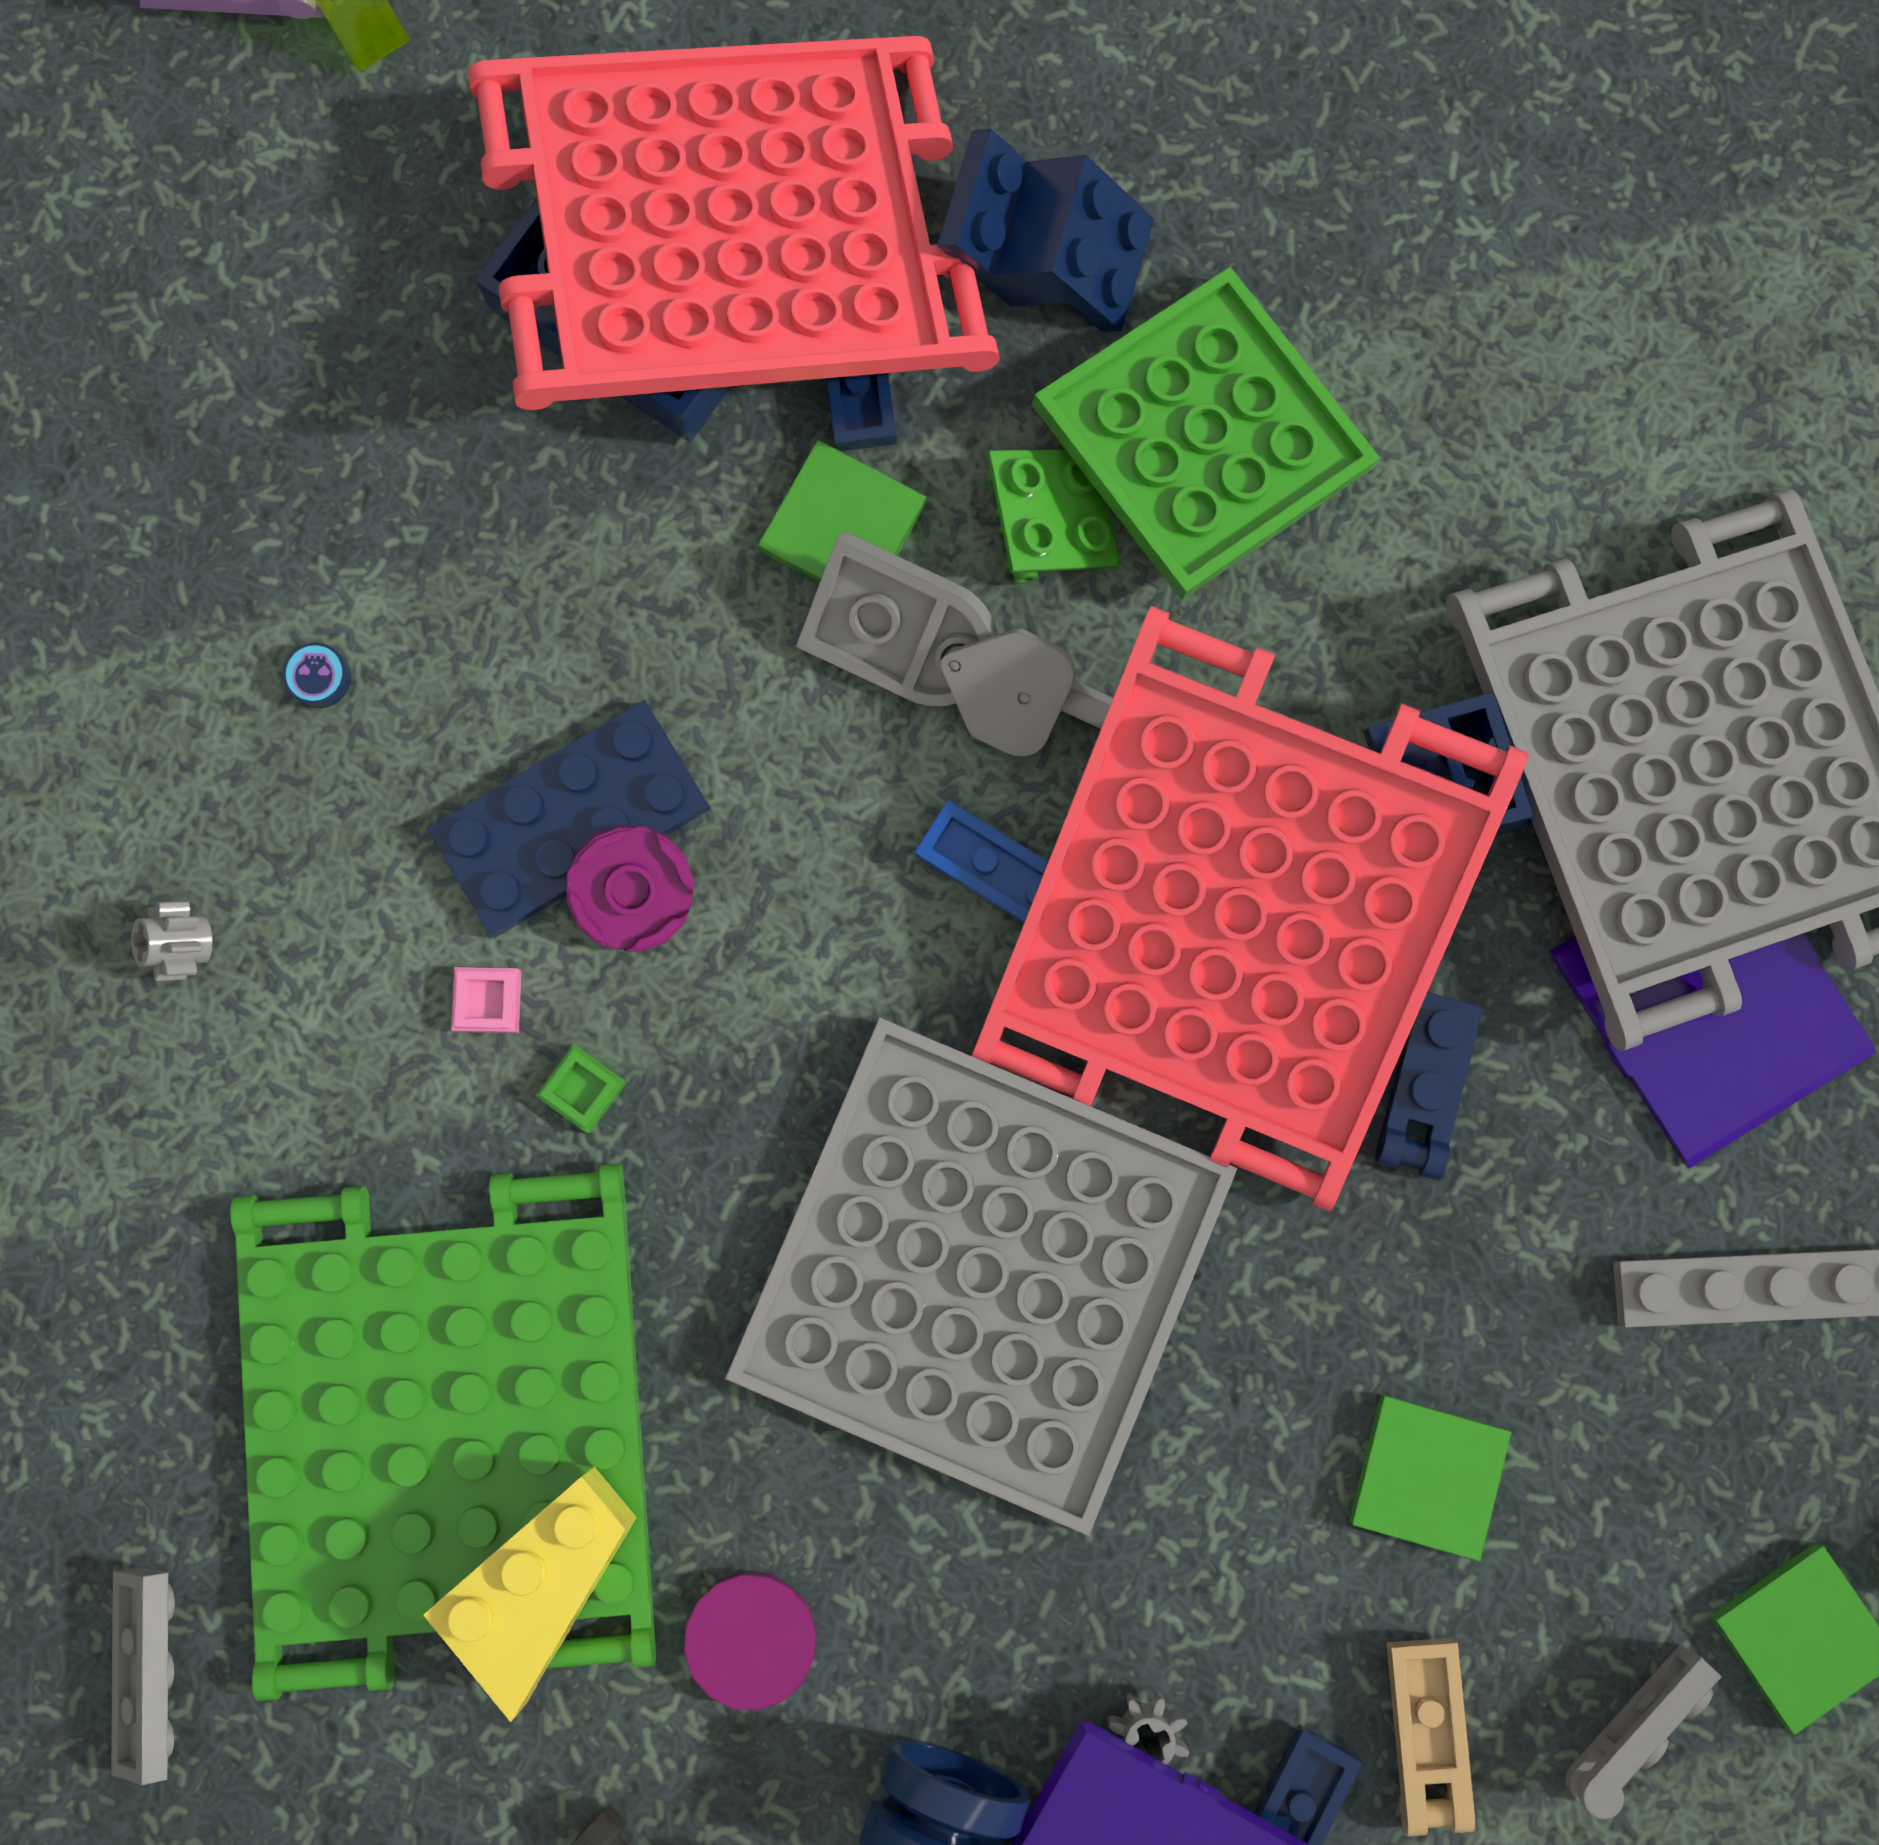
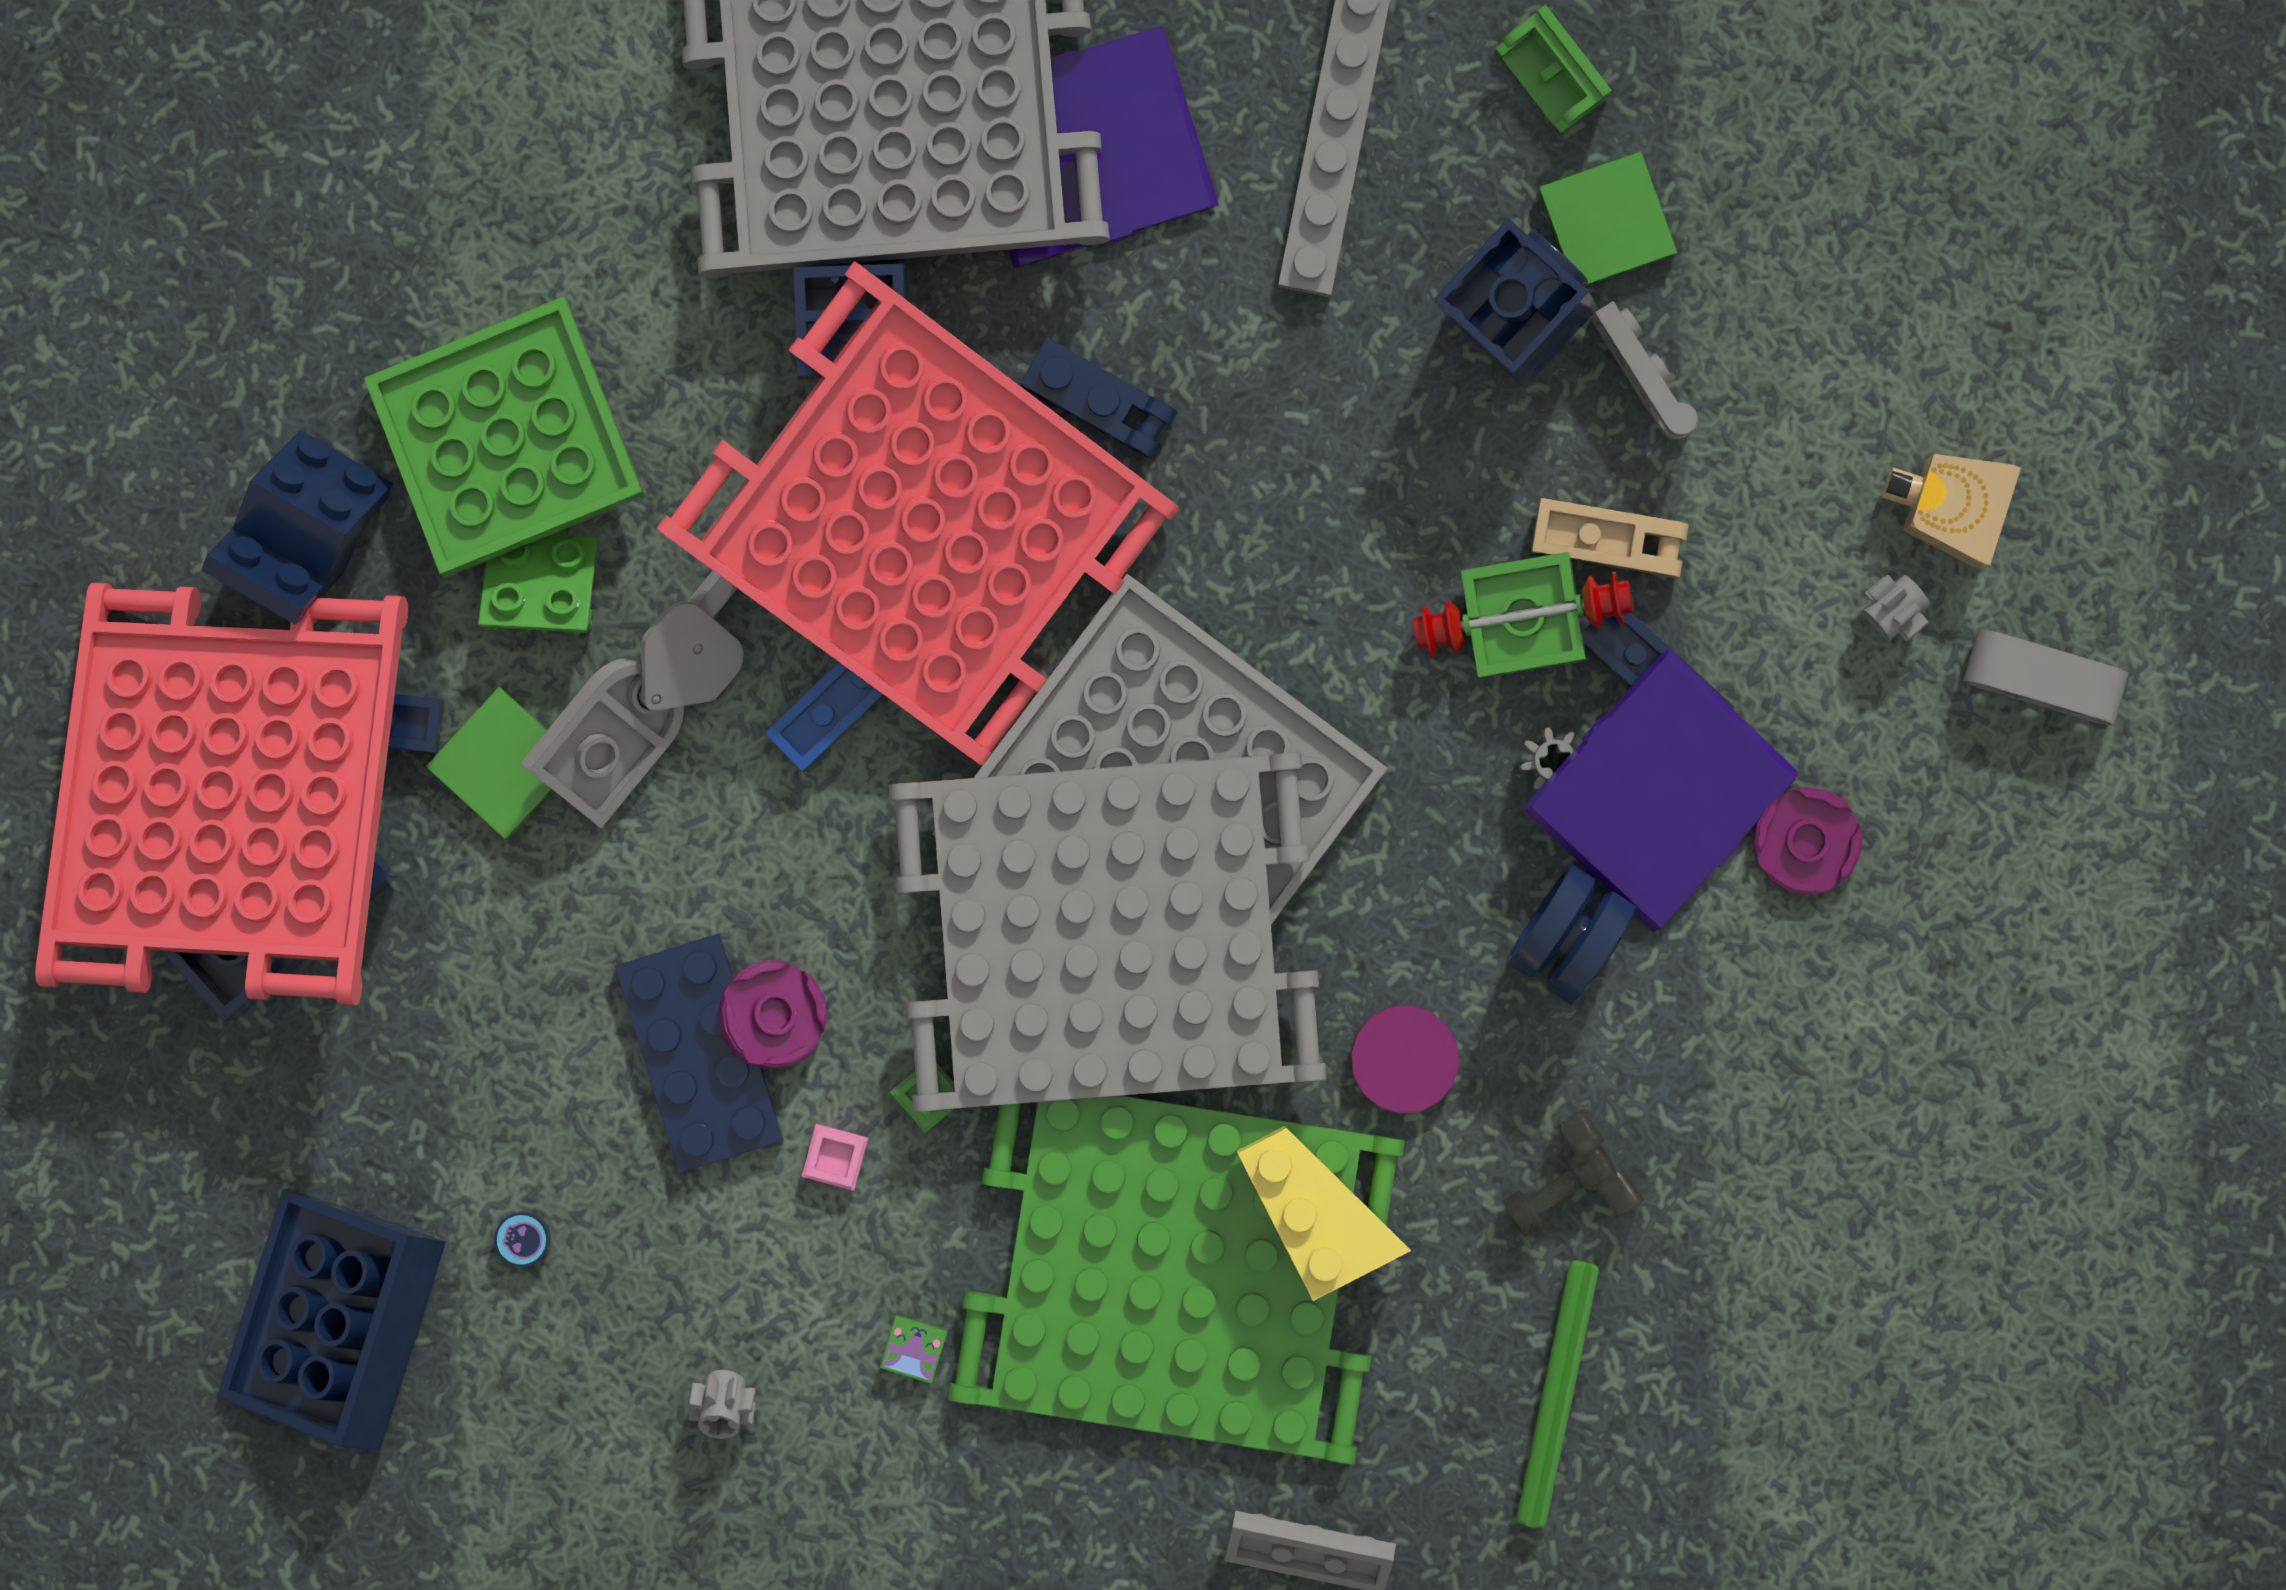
camera: 80 degrees left, 5 degrees up
bright green tile [1348,1394,1512,1561] -> none
none -> dark blue slope [217,1189,446,1451]
none -> tile [880,1314,948,1384]
none -> light grey plate [888,753,1327,1112]
none -> bright green plate [1413,552,1634,679]
none -> dark blue brick [1433,218,1598,389]

